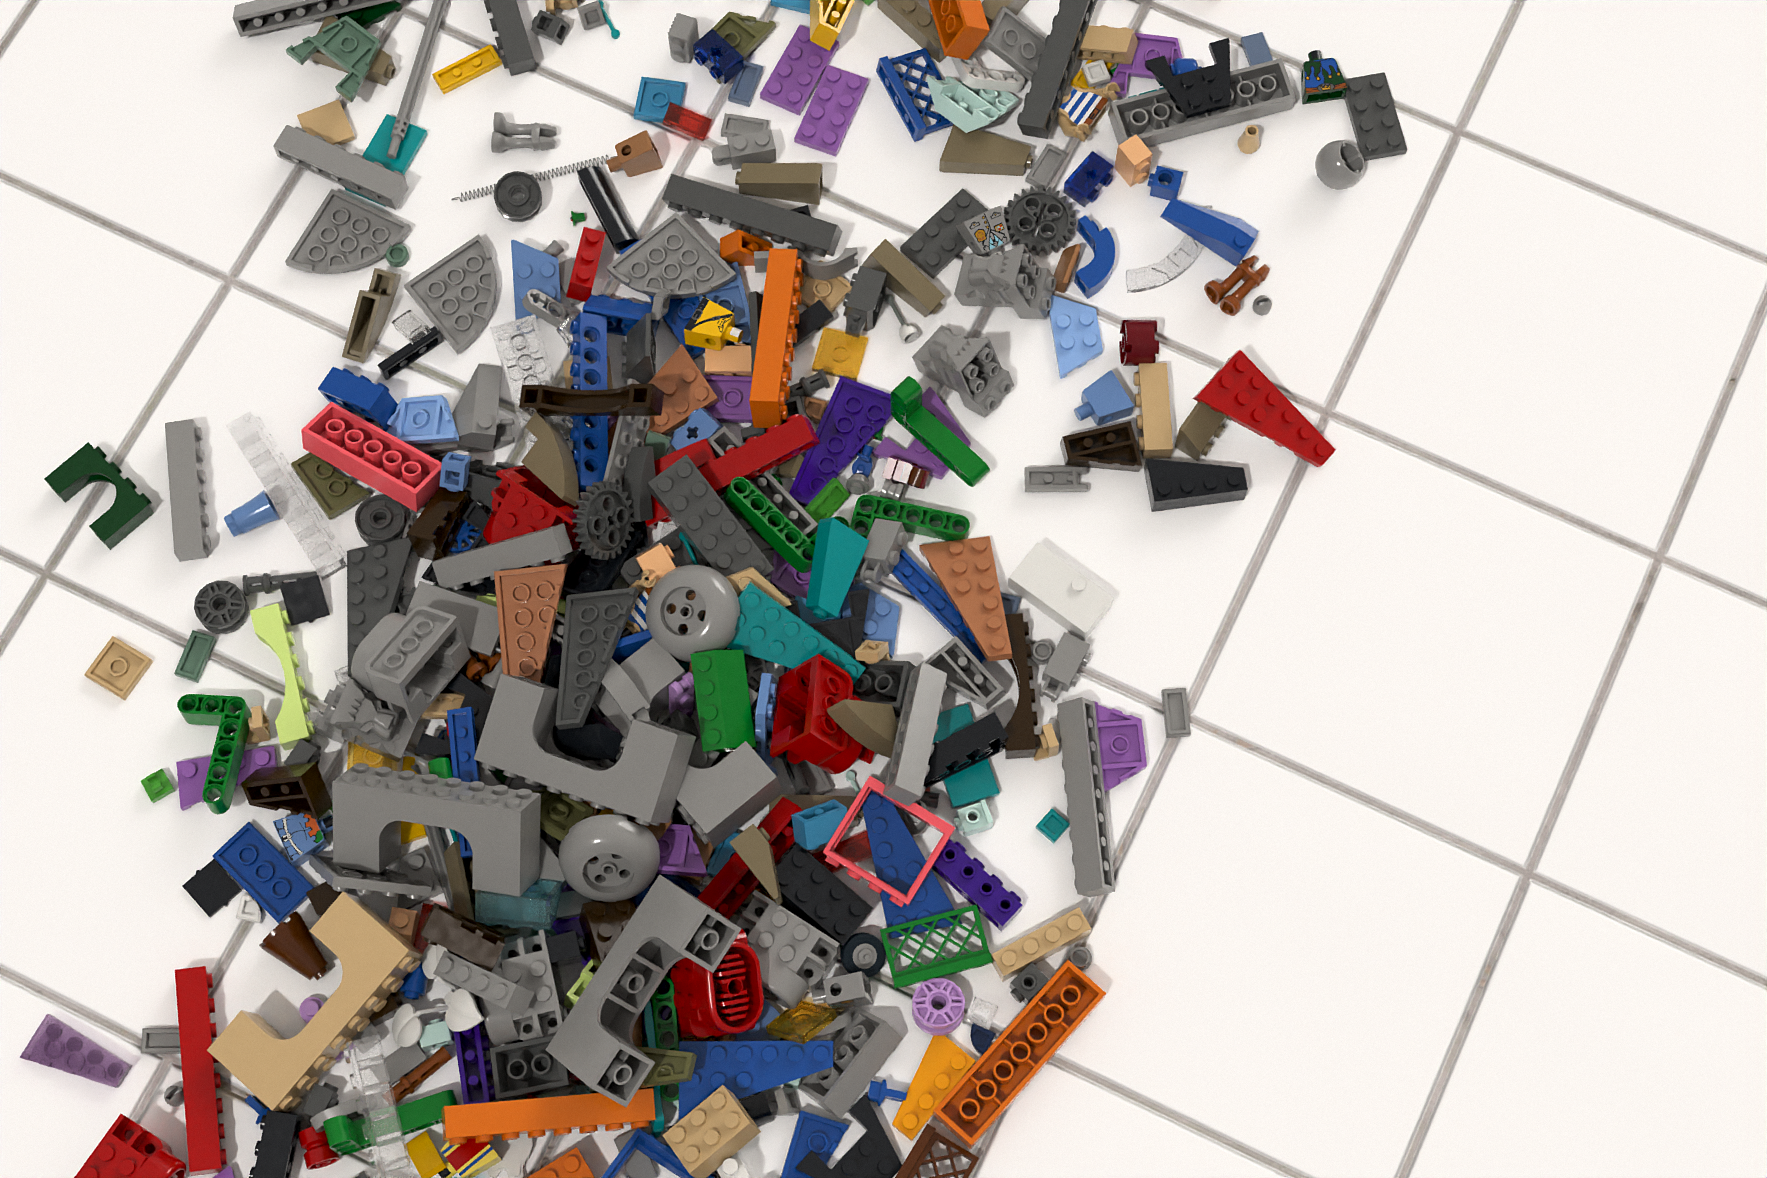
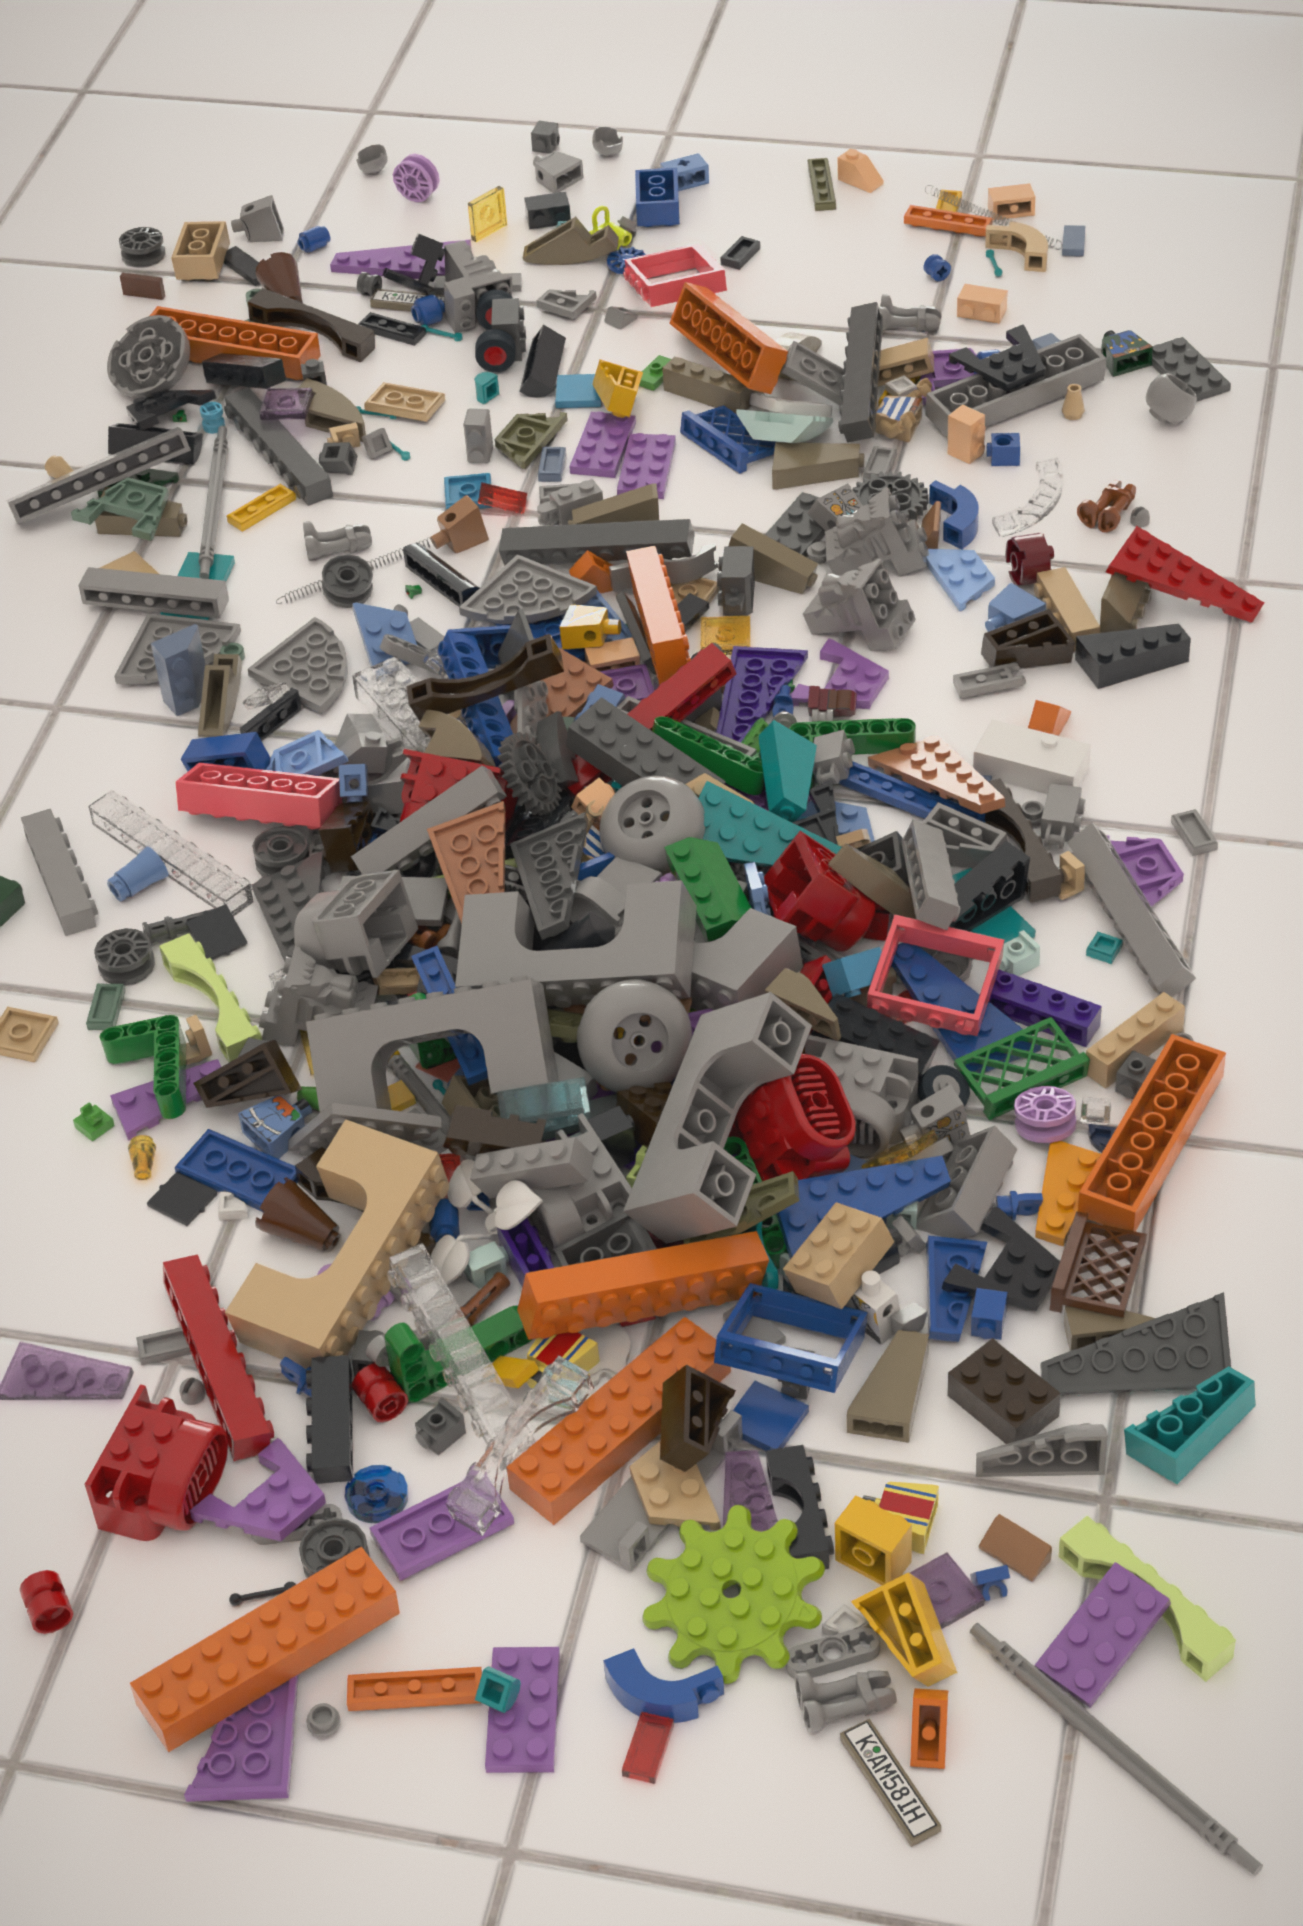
camera: 10 degrees left, 25 degrees down
olive wing [291,452,370,520] -> none
red brick [566,227,606,302] -> none
light grey tile [651,288,671,321] -> none
clear blue brick [693,29,744,84] -> none
white hinge [885,294,919,344] -> none
green beam [891,376,990,487] -> none
clear blue brick [1063,151,1114,208] -> none
blue wedge [1160,198,1259,267] -> none
none -> clear yellow cone [127,1135,157,1180]
none -> sand blue slope [151,624,206,717]
none -> light grey plate [807,542,826,564]
none -> orange slope [1028,700,1071,736]

